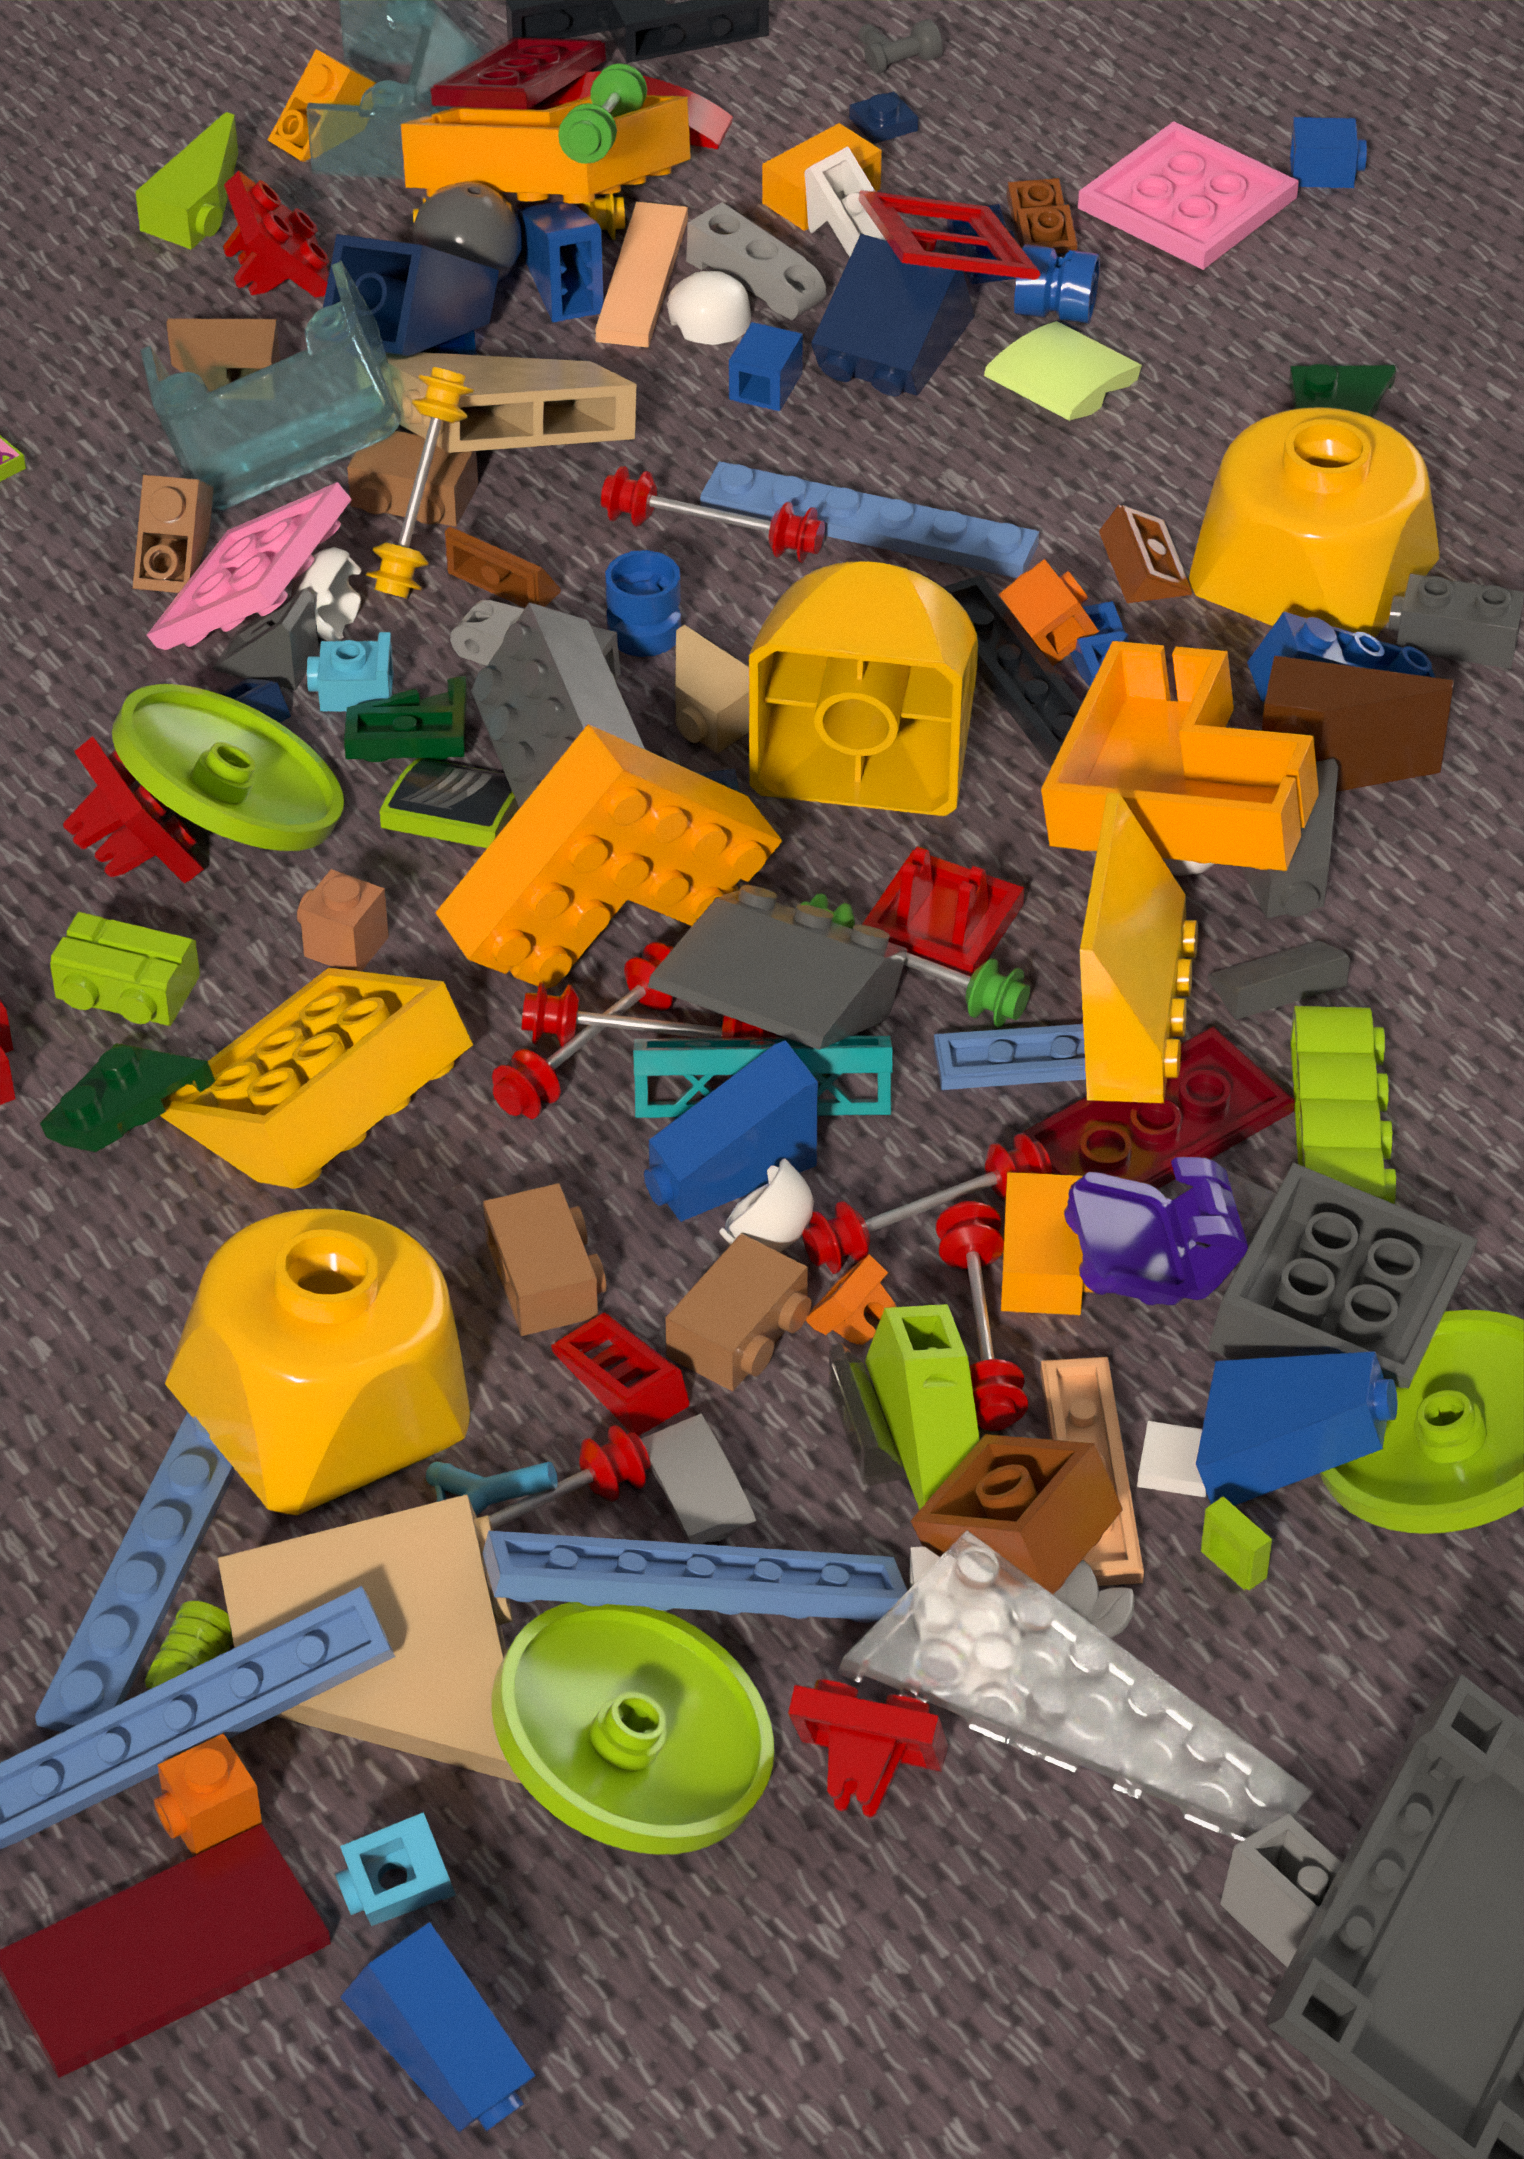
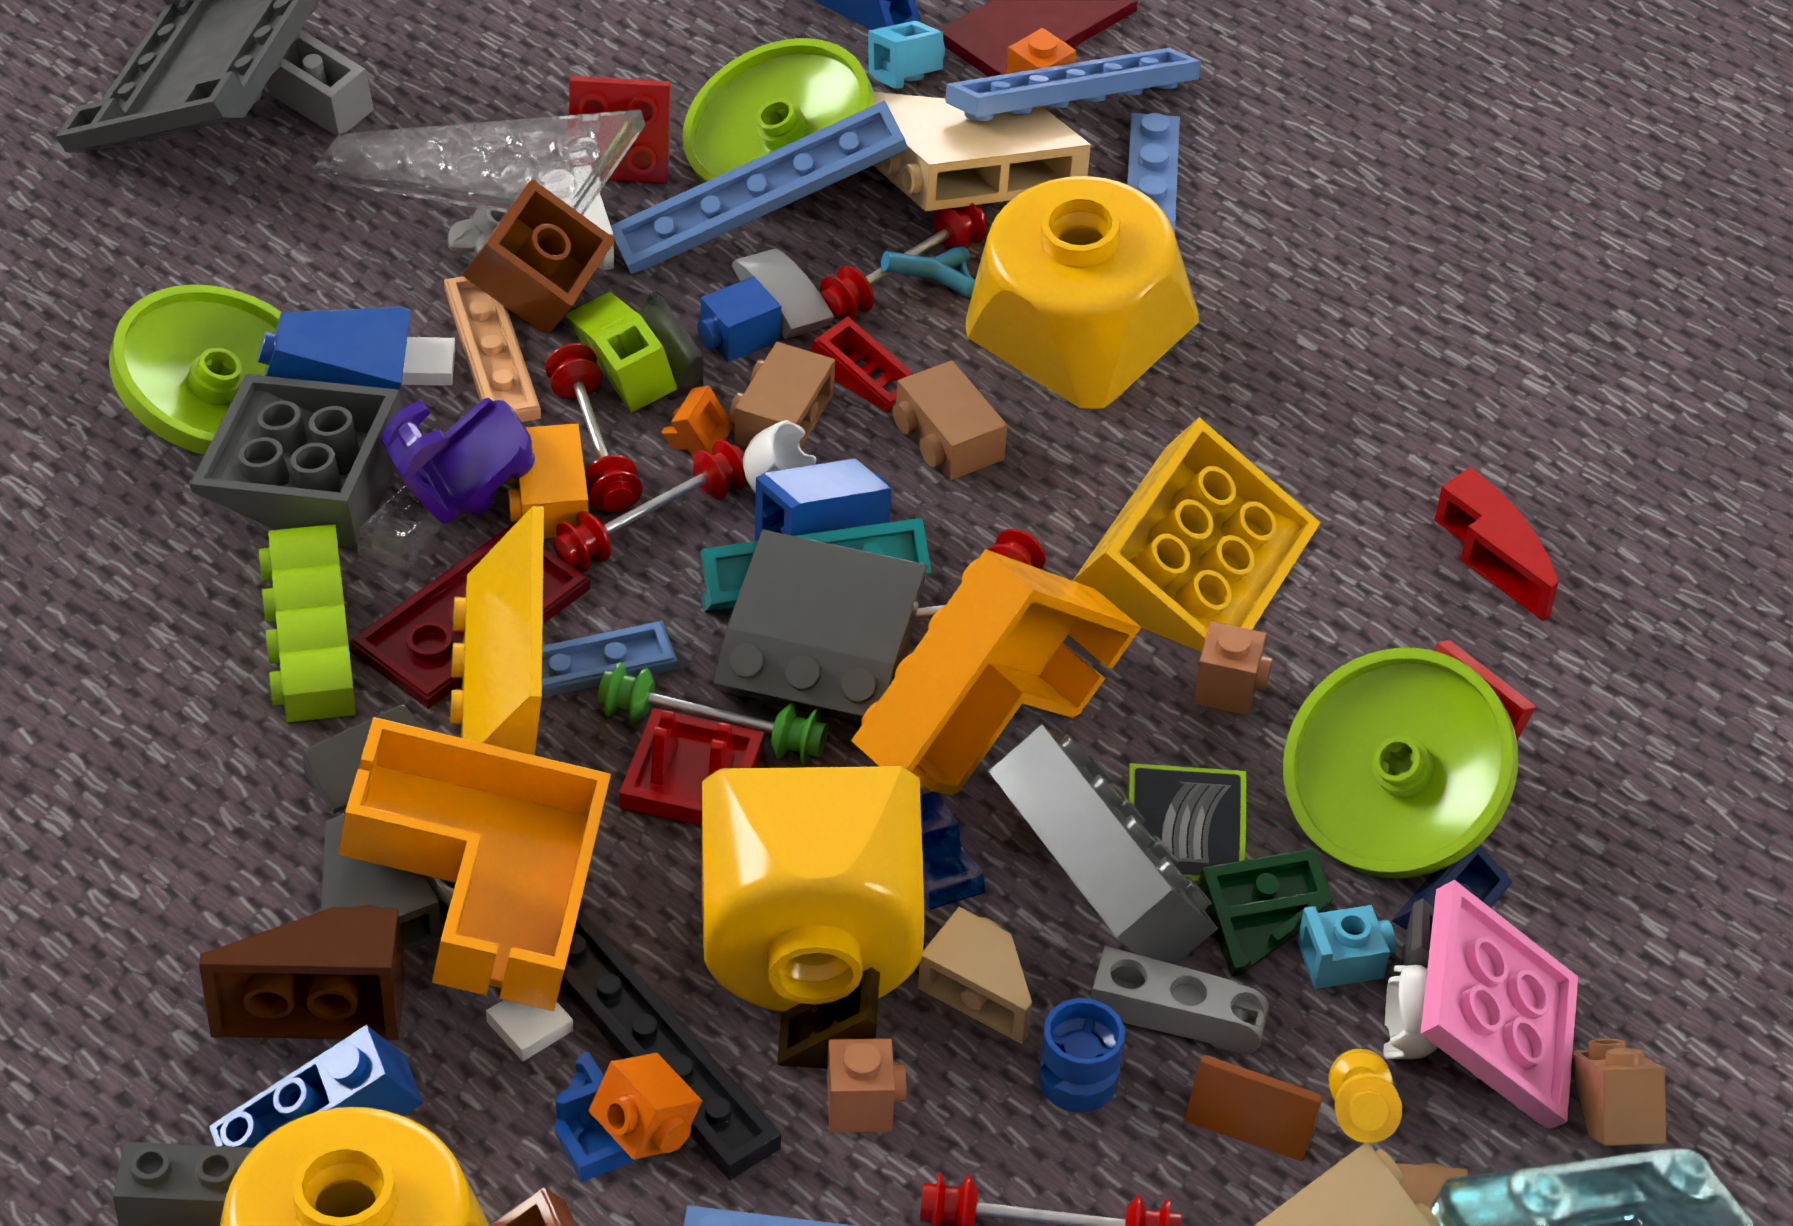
camera: 165 degrees right, 0 degrees up
dark green wing [40,1043,216,1153] -> none
lime brick [50,912,200,1026] -> none
lime hinge [145,1601,234,1689] -> none
lime tile [1201,1497,1272,1590] -> none
none -> blue brick [697,276,781,362]

